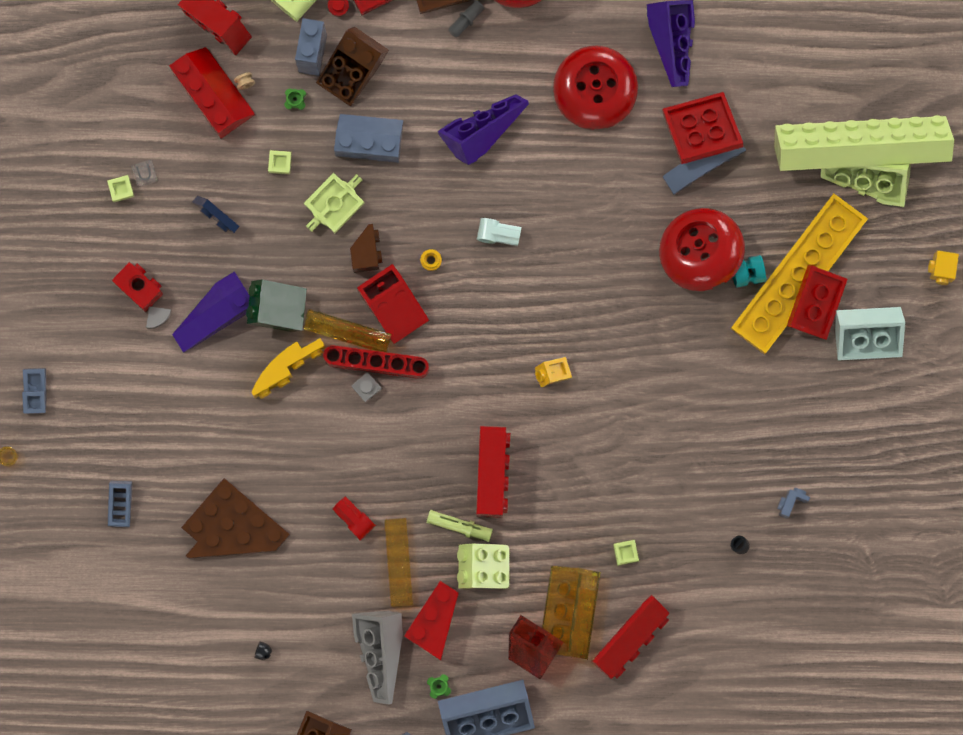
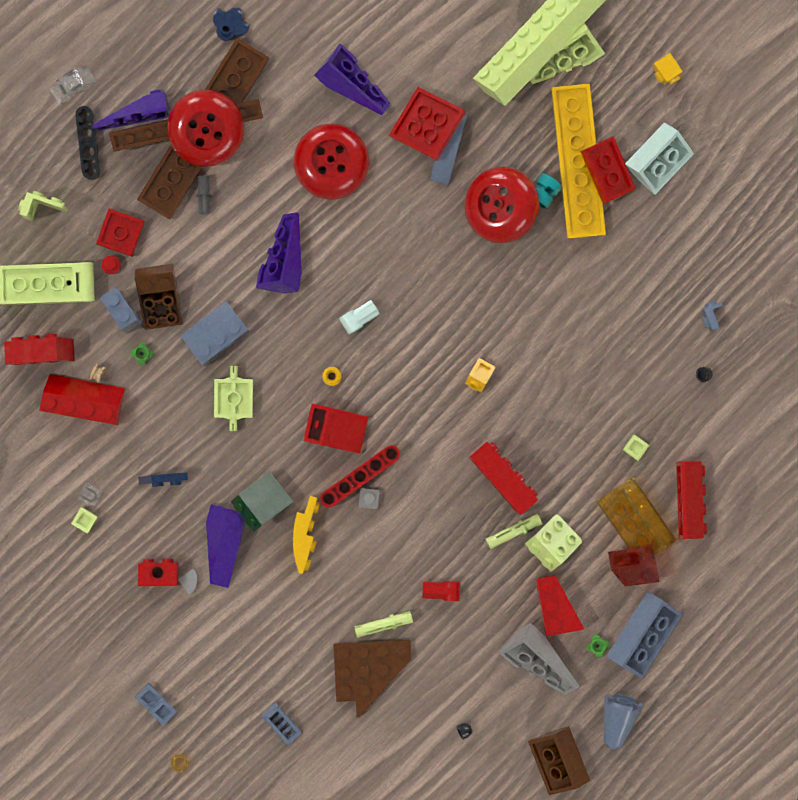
camera: 45 degrees left, 5 degrees up
yellowish green plate [268,150,292,174] -> none
clear yellow plate [304,309,391,352] -> none
reddish brown slope [350,224,383,273] -> none
clear yellow plate [385,518,413,607] -> none
none -> yellowish green pin [354,611,413,638]

